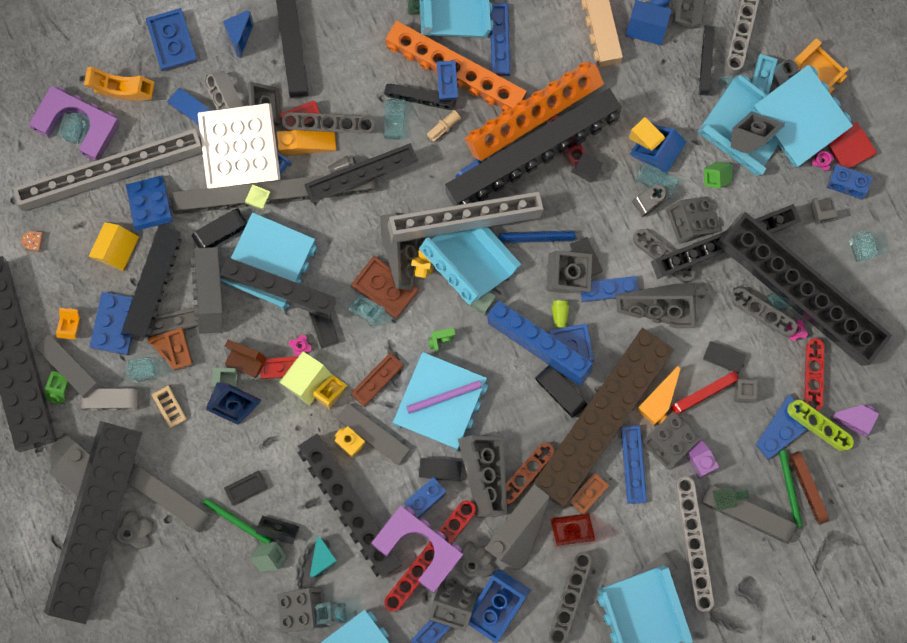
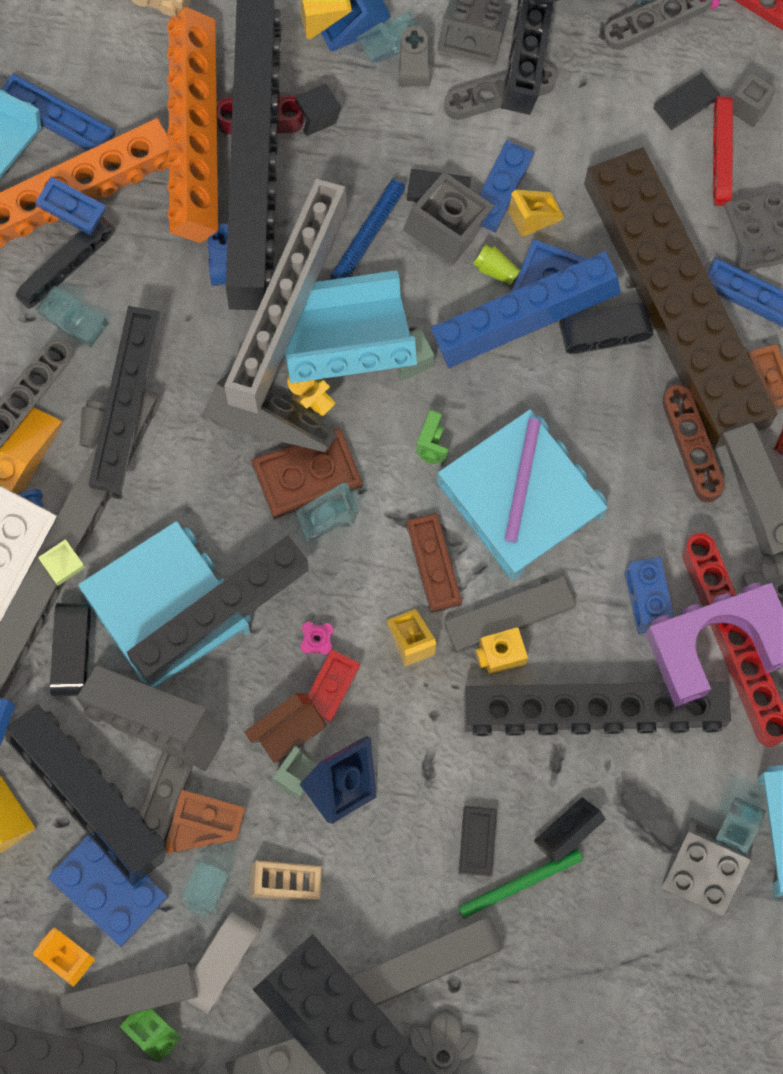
camera: 60 degrees left, 5 degrees down
sand green panel [251,542,286,572] -> none
yellowish green slope [280,351,332,406] -> none
black tile [309,312,339,349] -> none
teal slope [310,537,337,578] -> none
black slope [419,458,462,482] -> none
tan axle [427,110,461,142] -> none
dark grey wedge [458,435,507,517] -> none
dark grey wedge [616,284,696,328] -> none
light orange slope [637,366,681,426] -> none
none -> yellow slope [508,190,565,237]

